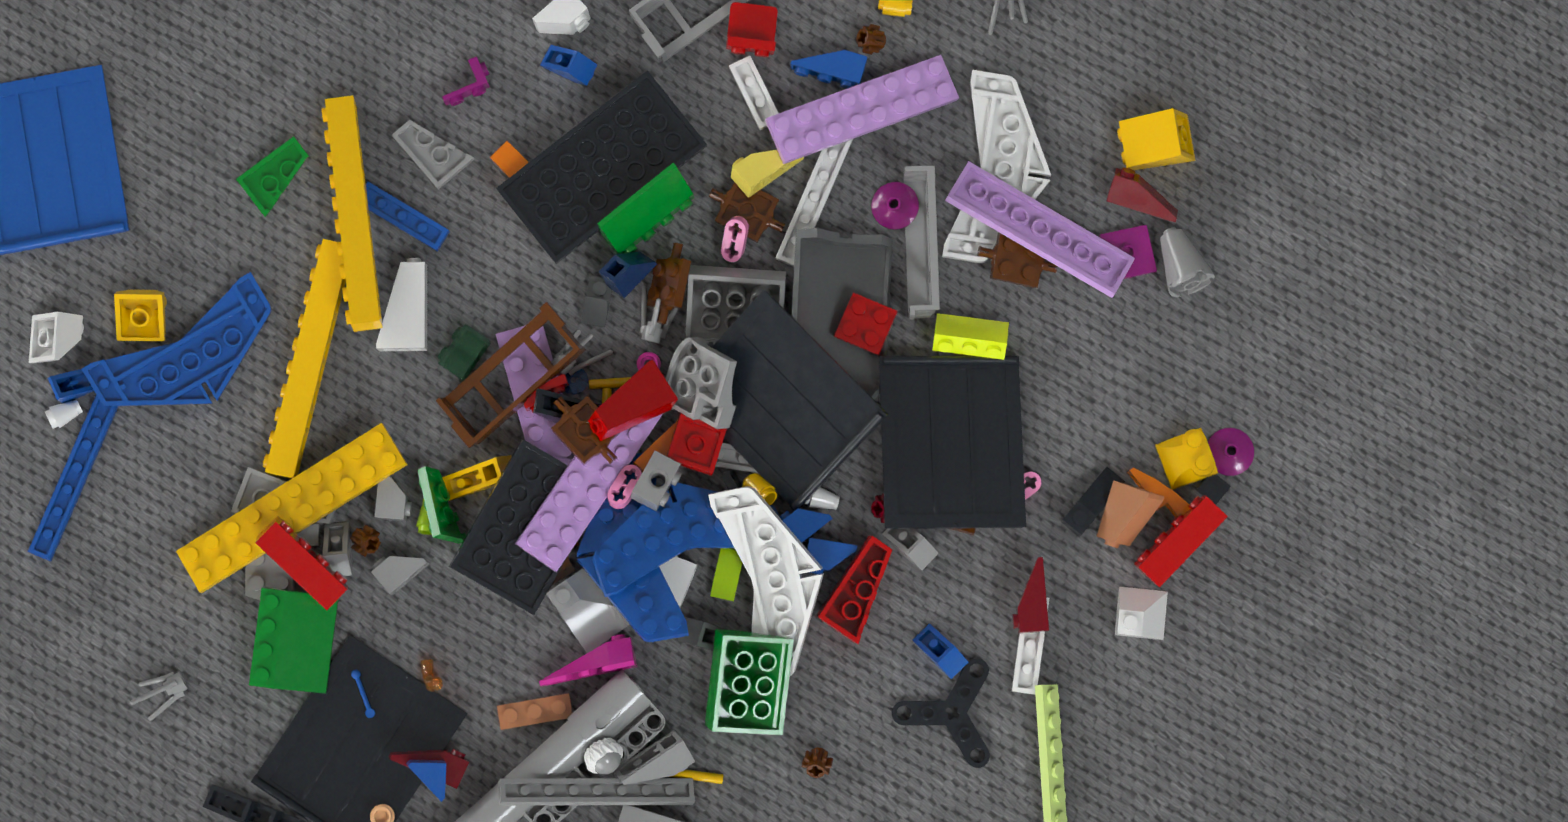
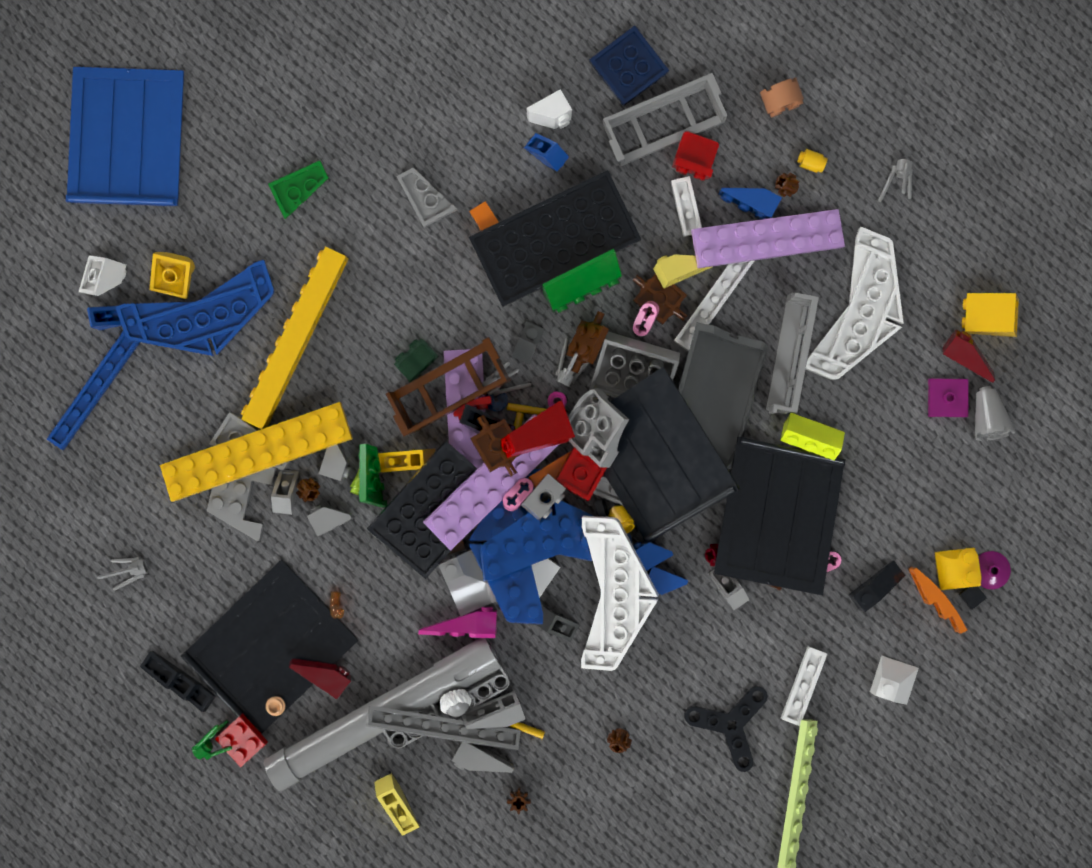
camera: 10 degrees right, 5 degrees up
white cone [45,399,83,429] -> none
green slope [249,587,339,693] -> none
red wedge [255,516,348,610] -> none
yellow brick [322,95,383,332] -> none
blue hinge [351,669,375,718] -> none
blue plate [366,182,450,252] -> none
white slope [376,258,427,351] -> none
blue slope [406,760,446,802] -> none
magenta bracket [442,56,490,106] -> none
nougat plate [497,693,573,730] -> none
dark blue slope [599,251,657,298] -> none
green slope [705,629,794,735] -> none
lime slope [710,548,743,602] -> none
white cone [805,487,840,510] -> none
red wedge [815,536,892,644] -> none
red plate [834,292,898,356] -> none
magenta dish [871,182,919,230] -> none
blue slope [912,623,968,679] -> none
lavender plate [945,161,1135,298] -> none
reddish brown plate [977,232,1058,288] -> none
dark red slope [1012,557,1049,634] -> none
nougat slope [1097,481,1164,548] -> none
red wedge [1134,495,1228,587] -> none

